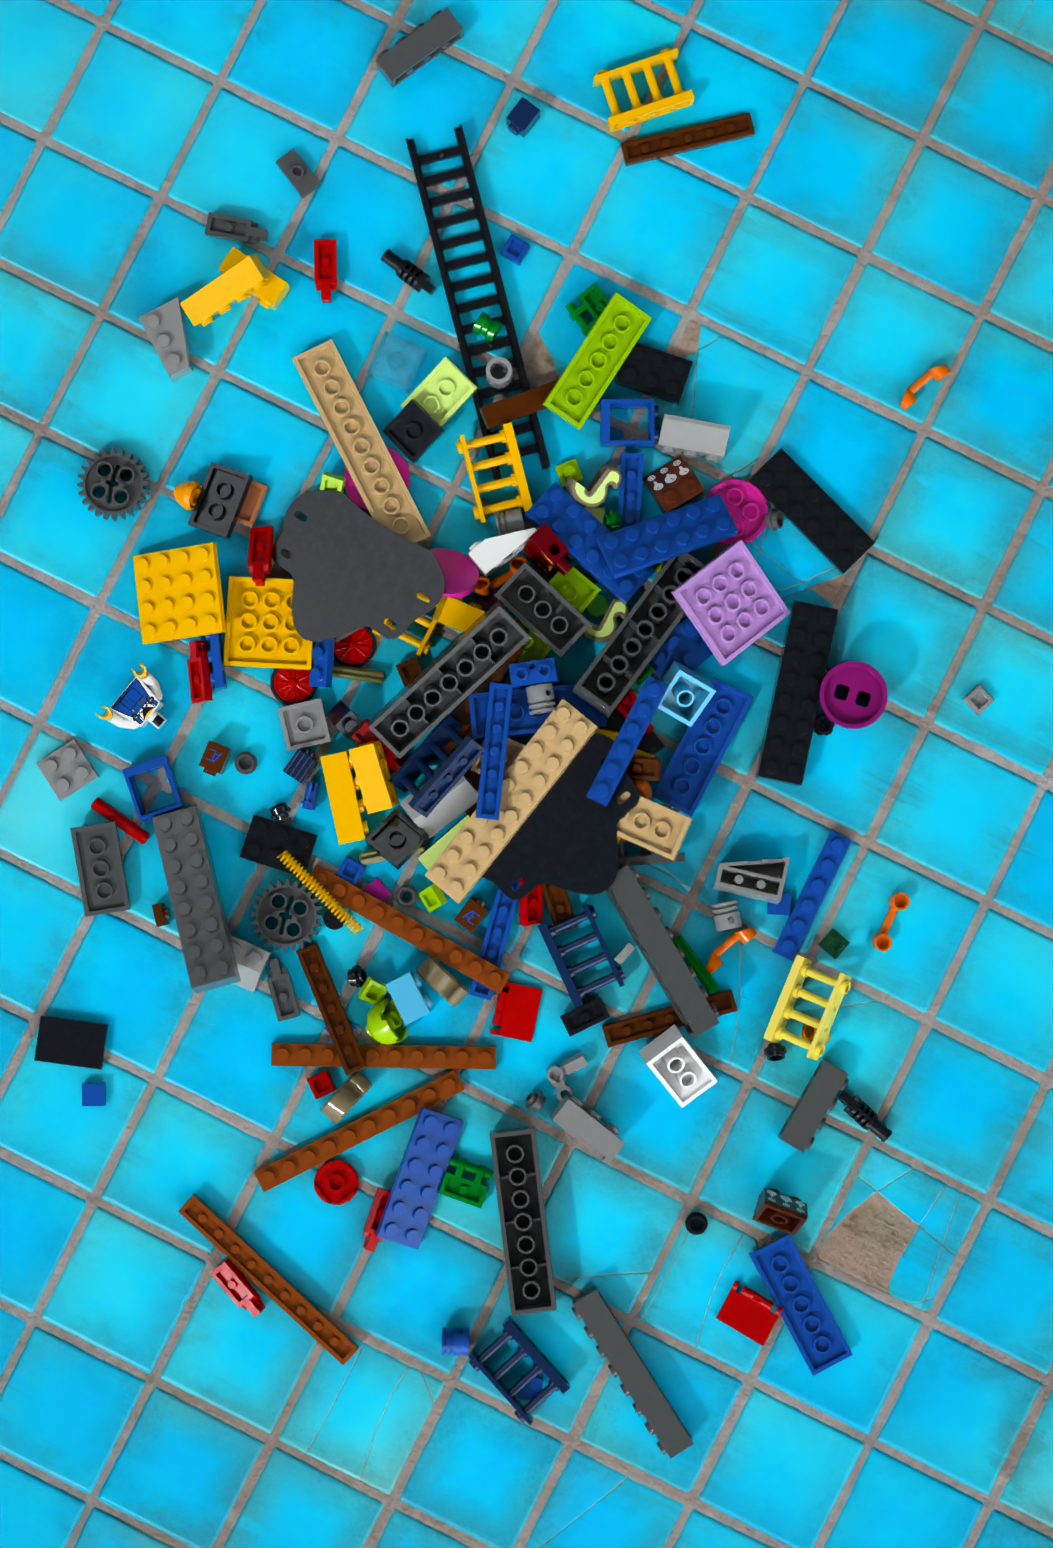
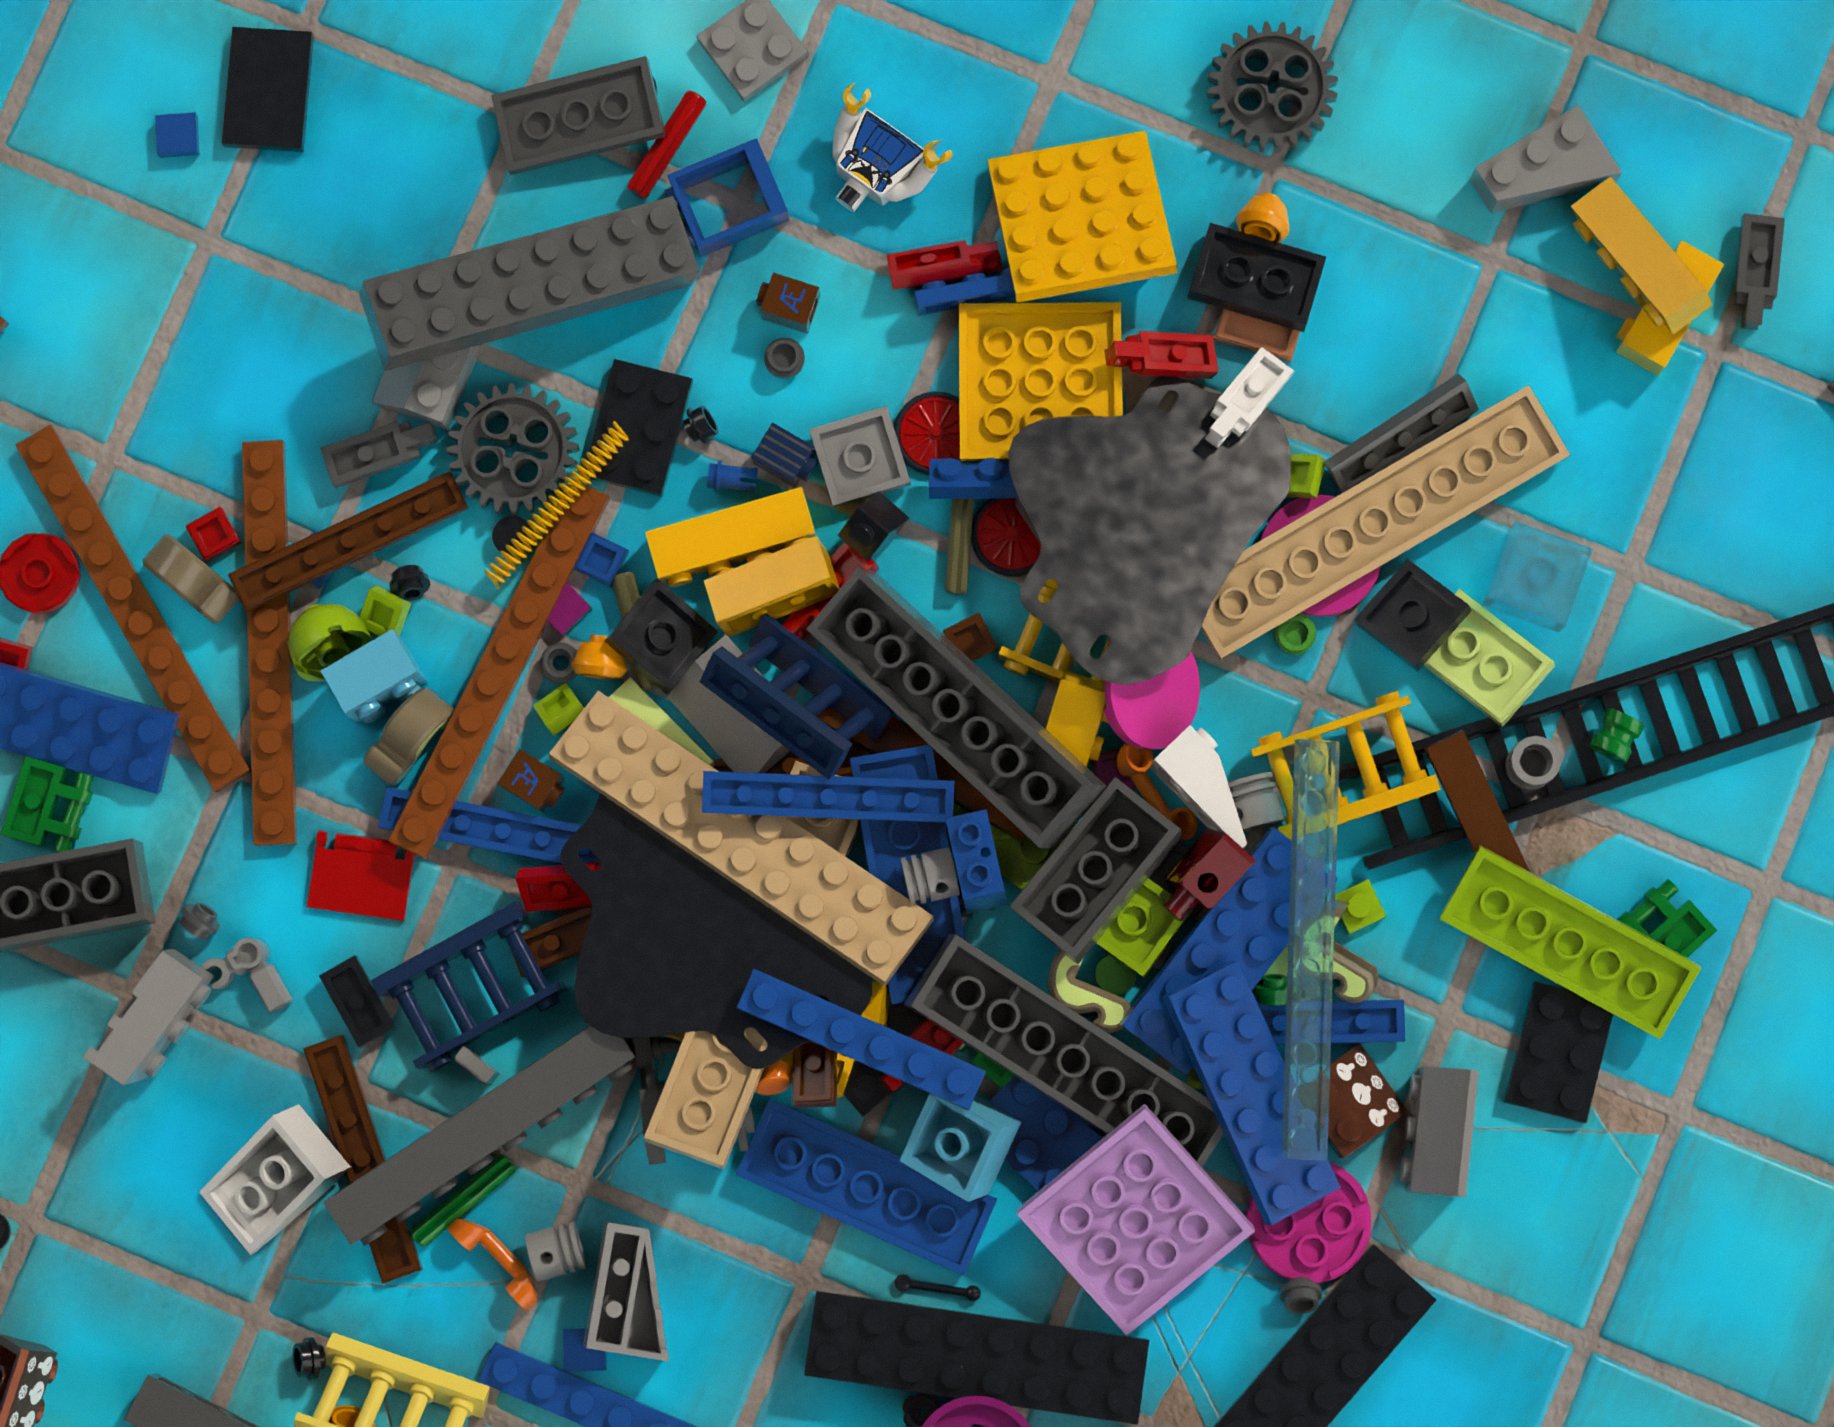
camera: 90 degrees right, 5 degrees down
reddish brown plate [152,903,171,927] -> none
red hinge [314,240,338,303] -> none
black hinge [381,249,437,295] -> none
blue tile [500,234,531,265] -> none
blue window [600,399,659,448] -> none
none -> light orange cone [571,635,627,679]
none -> black hinge [895,1275,981,1302]
none -> white hinge [1205,347,1294,448]
none -> bright green tile [1274,613,1316,655]
none -> clear light blue plate [1282,739,1340,1161]
none -> dark grey plate [1323,374,1479,494]

